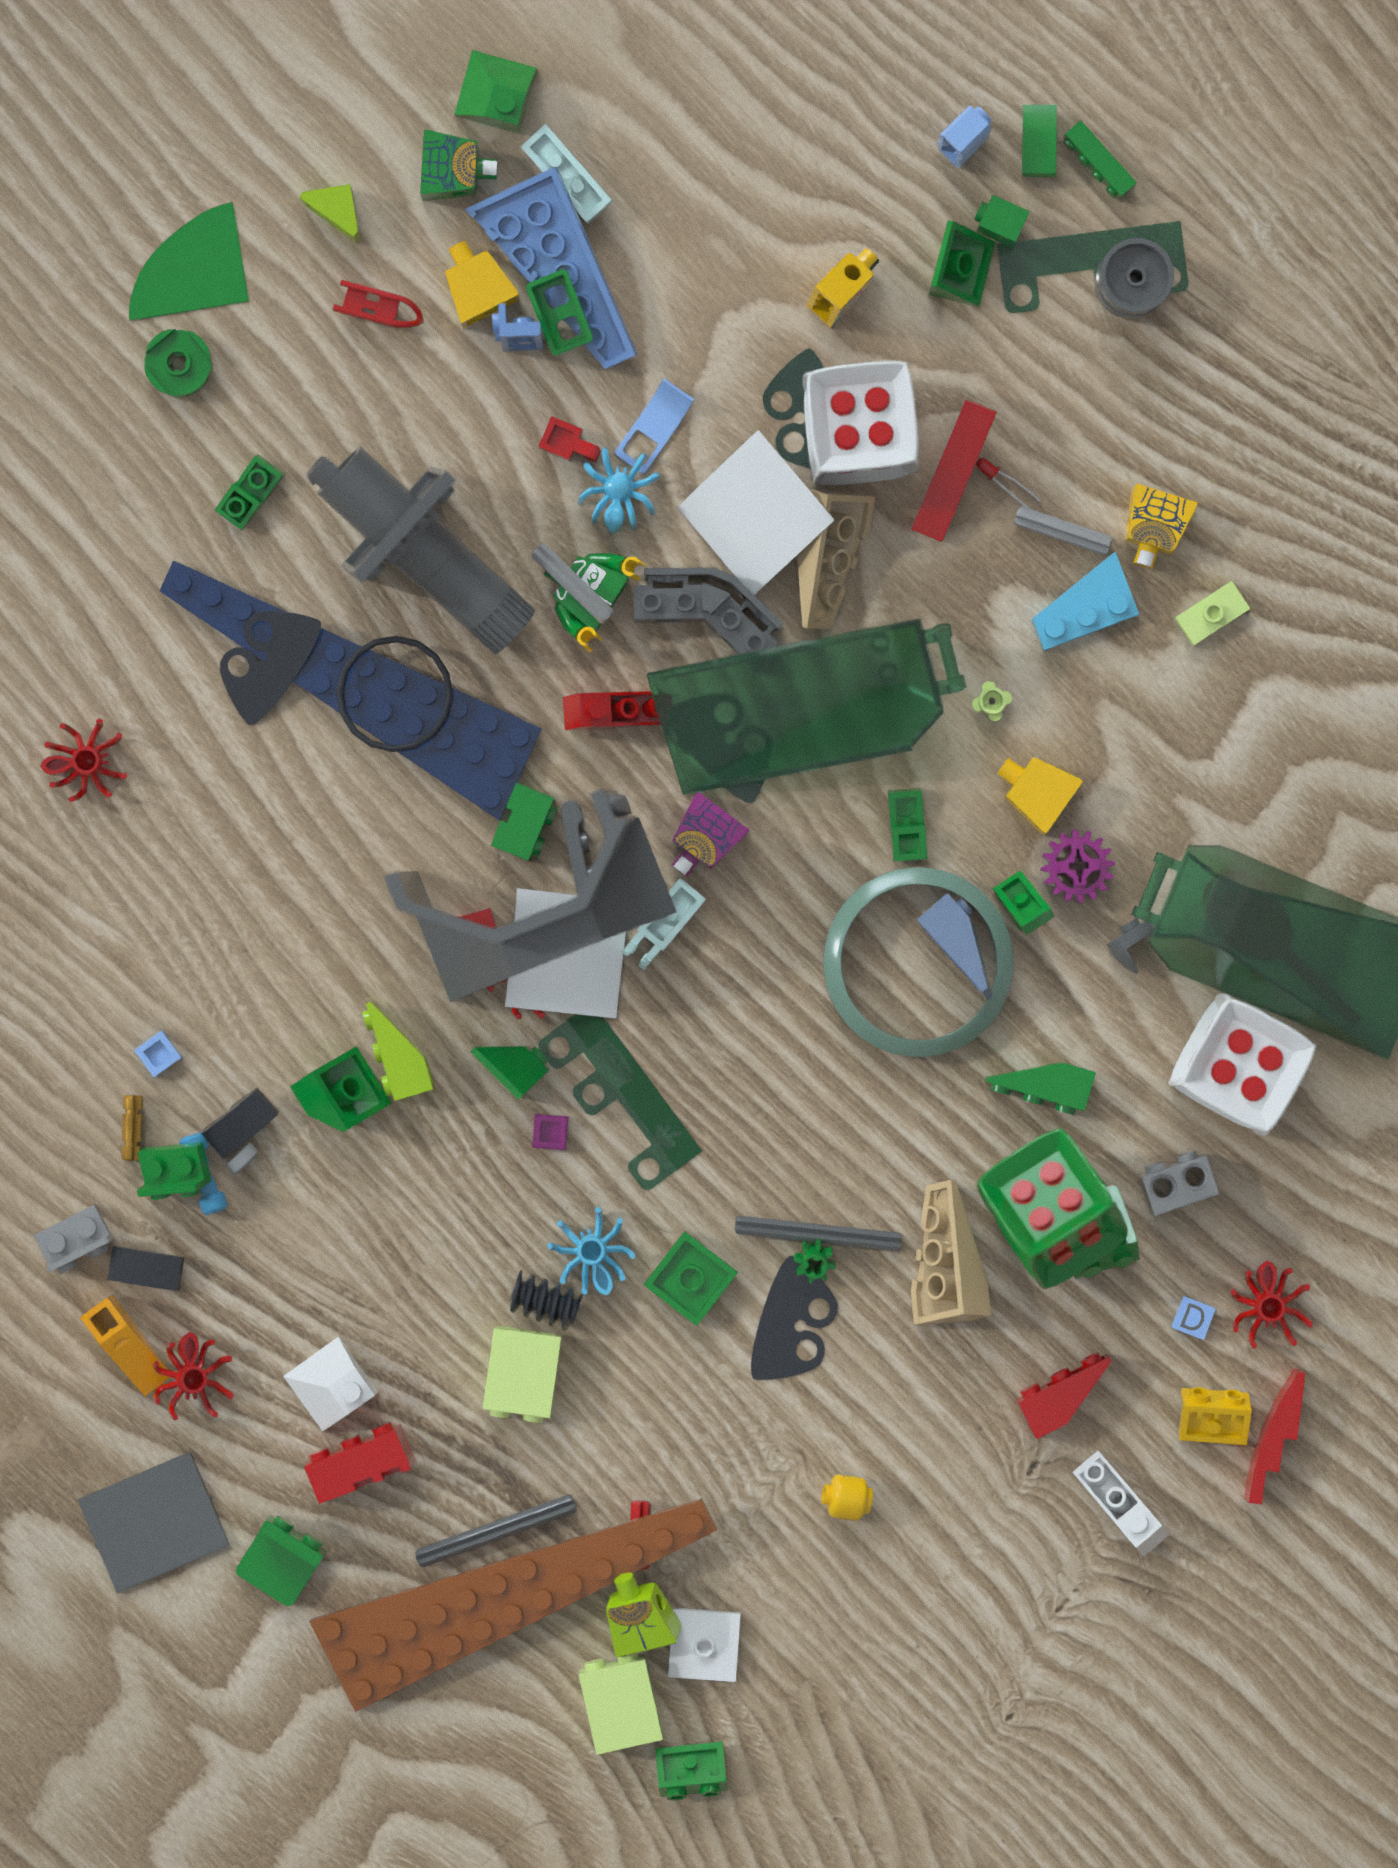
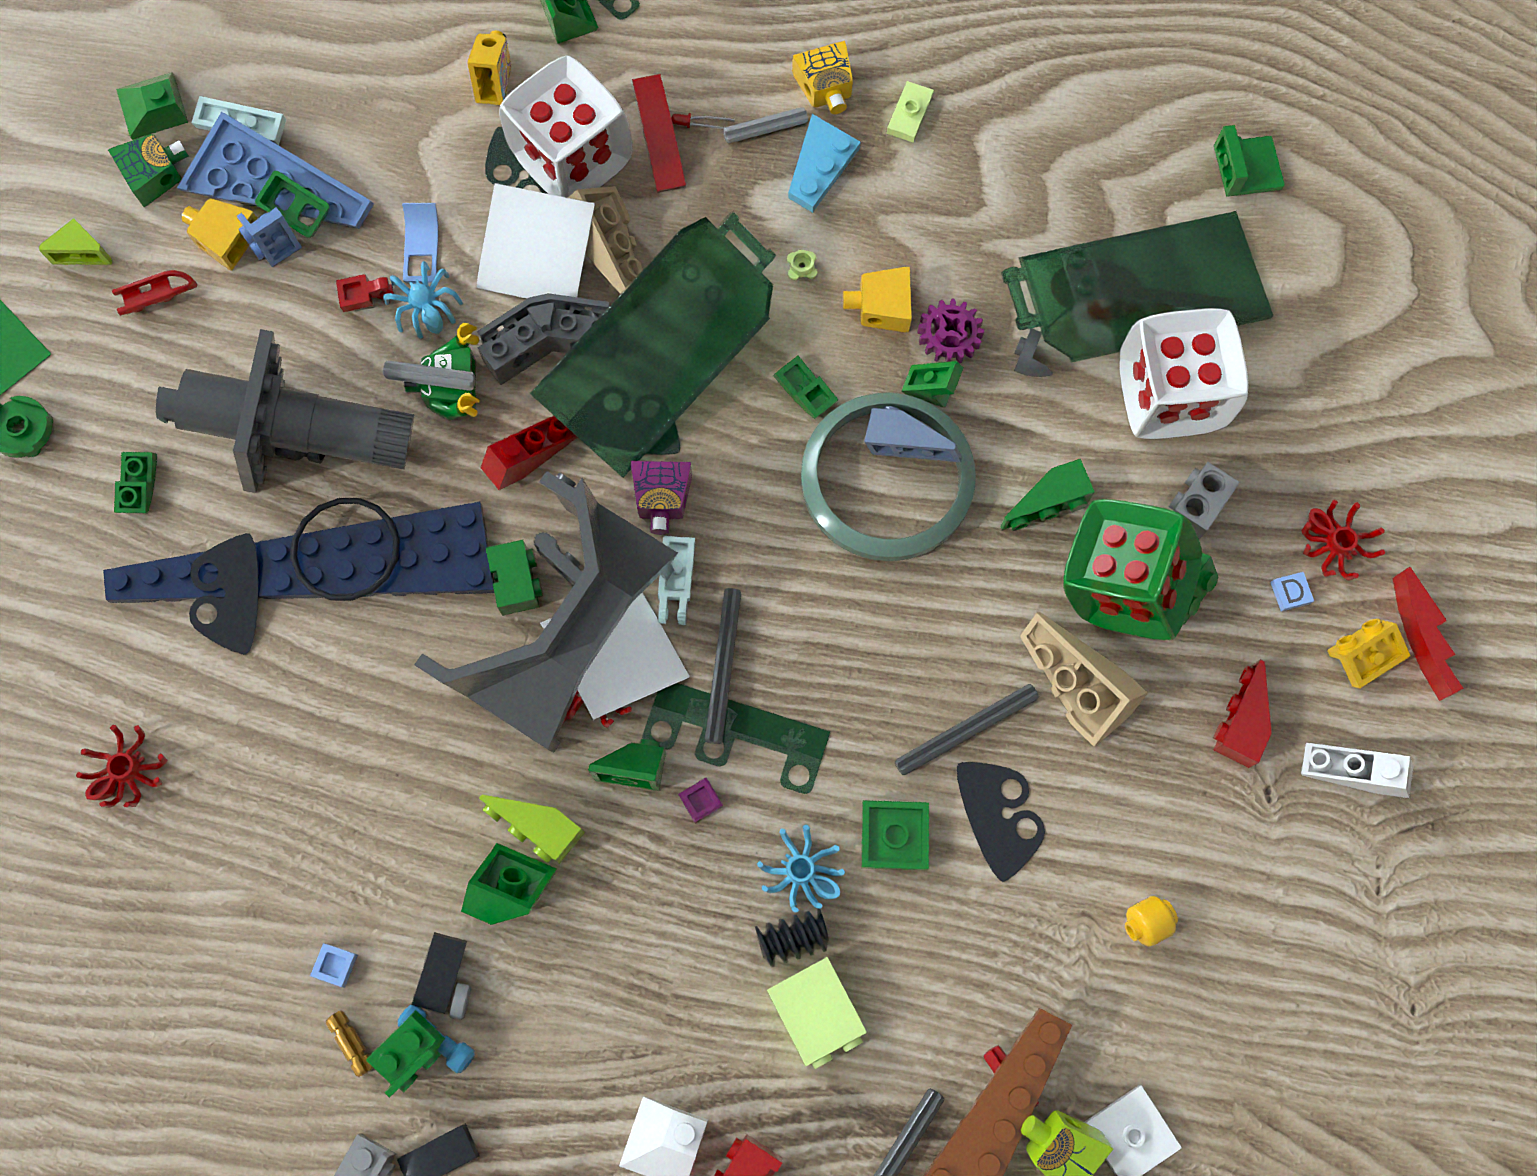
camera: 35 degrees left, 15 degrees down
green gear [794,1239,836,1284] -> none
none -> dark grey axle [705,588,741,744]

